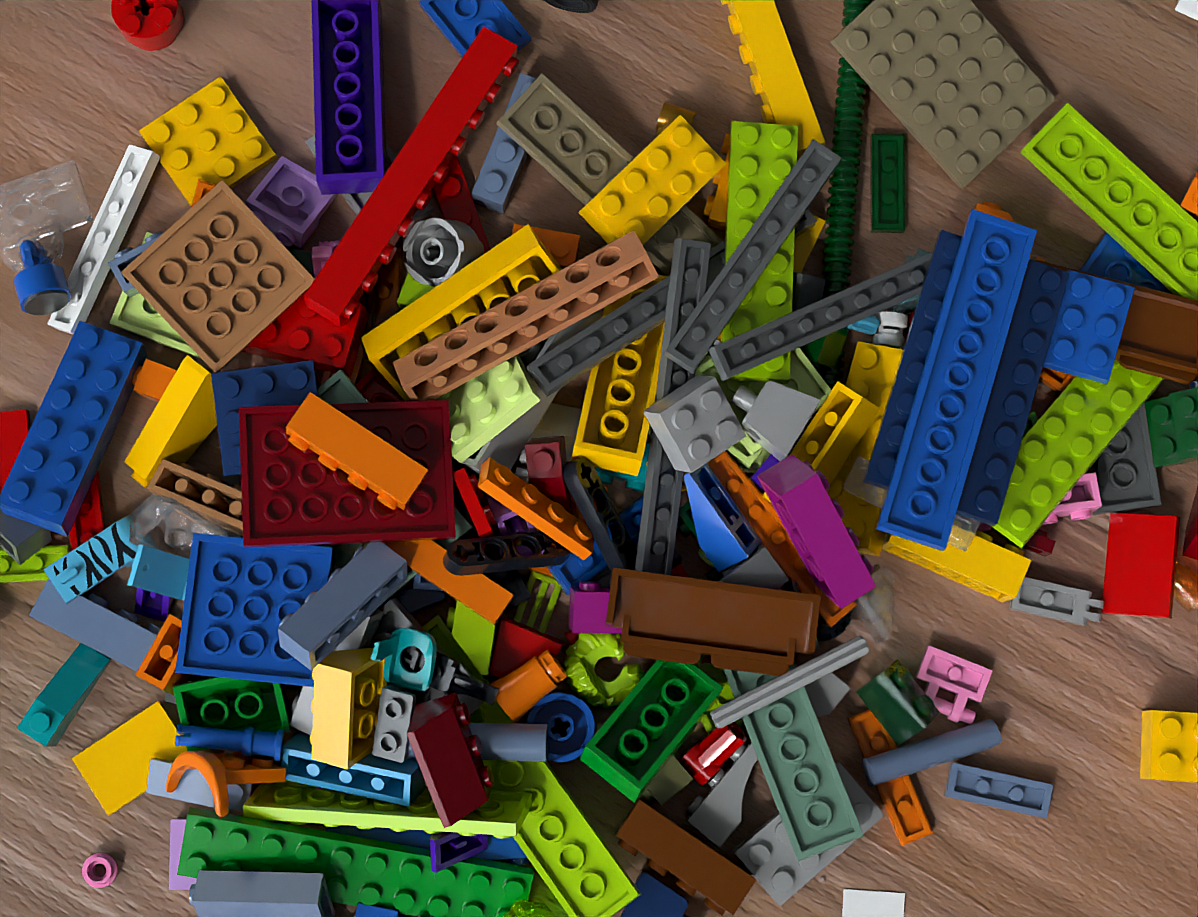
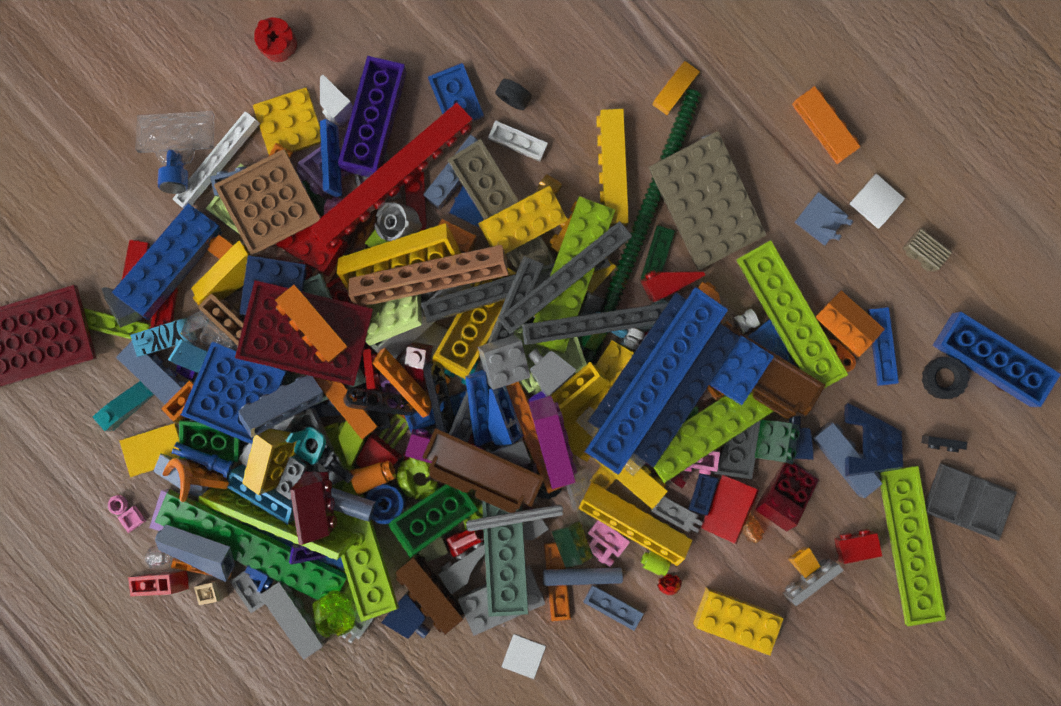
camera: 25 degrees right, 5 degrees up
none -> bright pink tile [117,506,146,533]
none -> white slope [320,75,353,127]
none -> blue plate [320,119,342,197]
none -> blue piece [449,186,483,228]
none -> blue tile [465,370,493,447]
none -> white plate [488,121,548,162]
none -> yellow brick [577,482,693,566]
none -> yellow tile [589,466,616,490]
none -> red slope [640,270,705,302]
none -> lime brick [641,550,671,576]
none -> red plate [657,574,682,595]
none -> dark blue plate [688,473,718,516]
none -> white wheel [733,309,760,334]
none -> sand blue plate [794,192,853,246]

